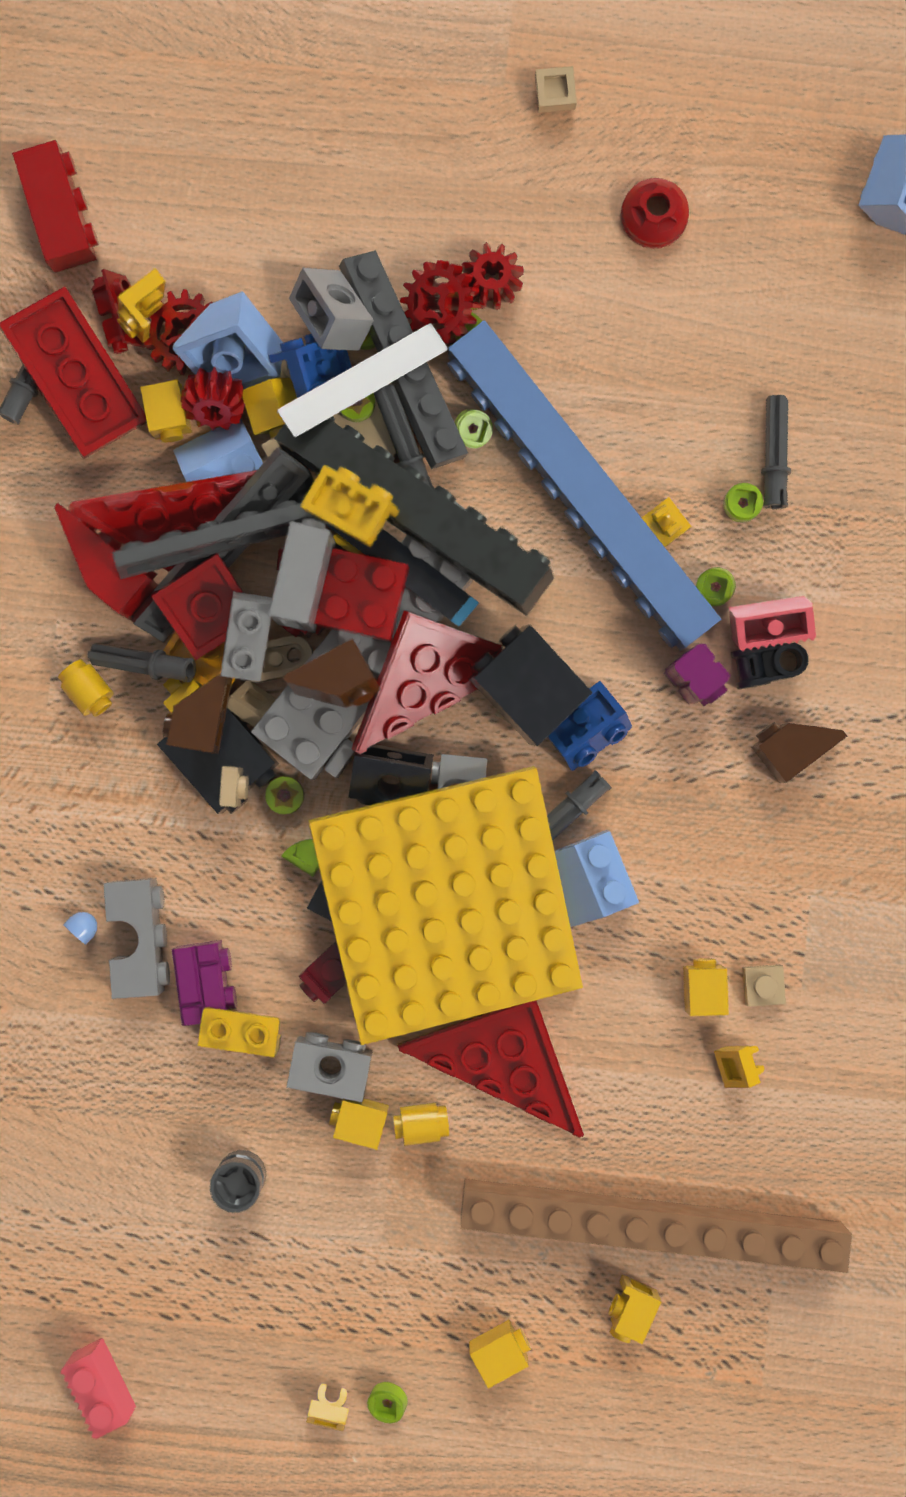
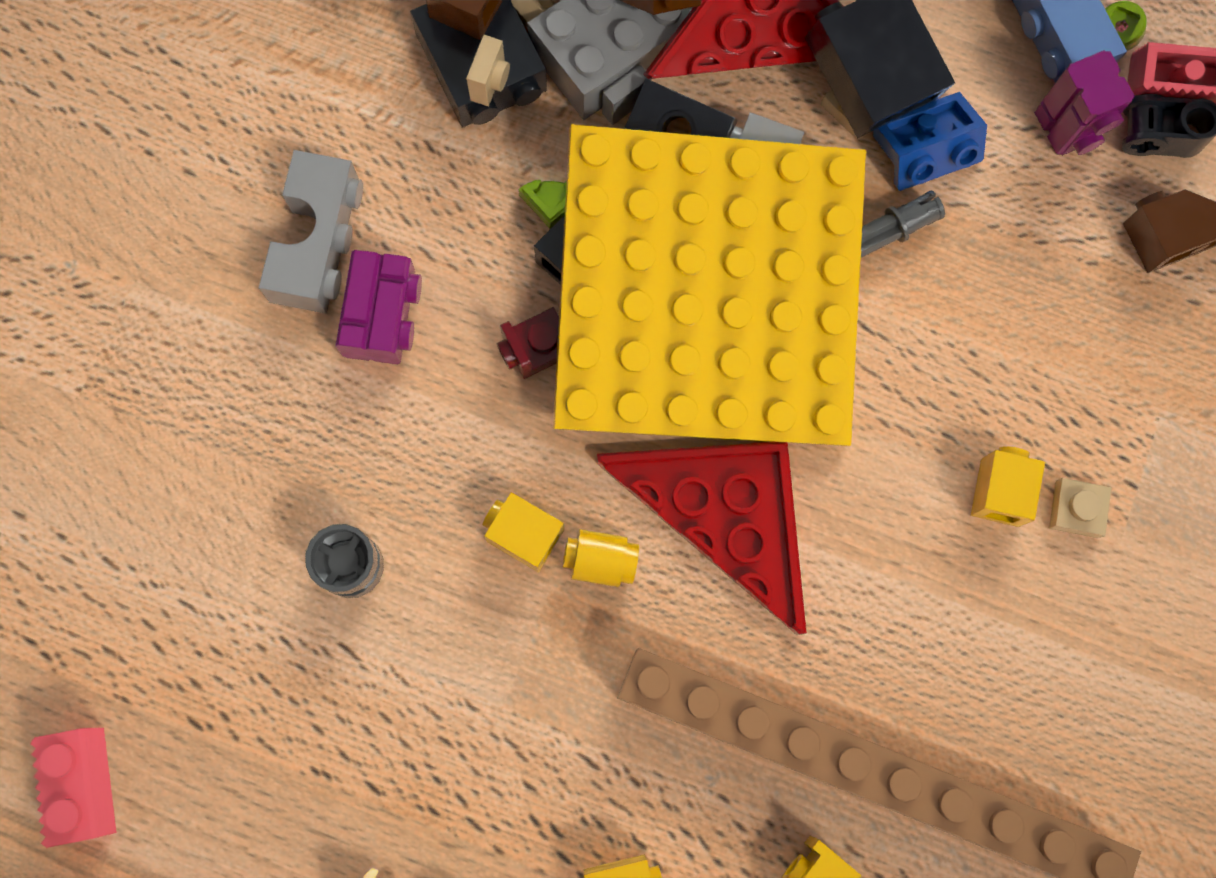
camera: 10 degrees right, 10 degrees down
light blue hinge [63,912,97,945] -> none
yellow bracket [198,1007,281,1057] -> none
lime tile [265,777,304,814] -> none
light grey brick [286,1032,373,1102] -> none
light blue slope [555,830,639,927] -> none
yellow tile [714,1046,765,1088] -> none

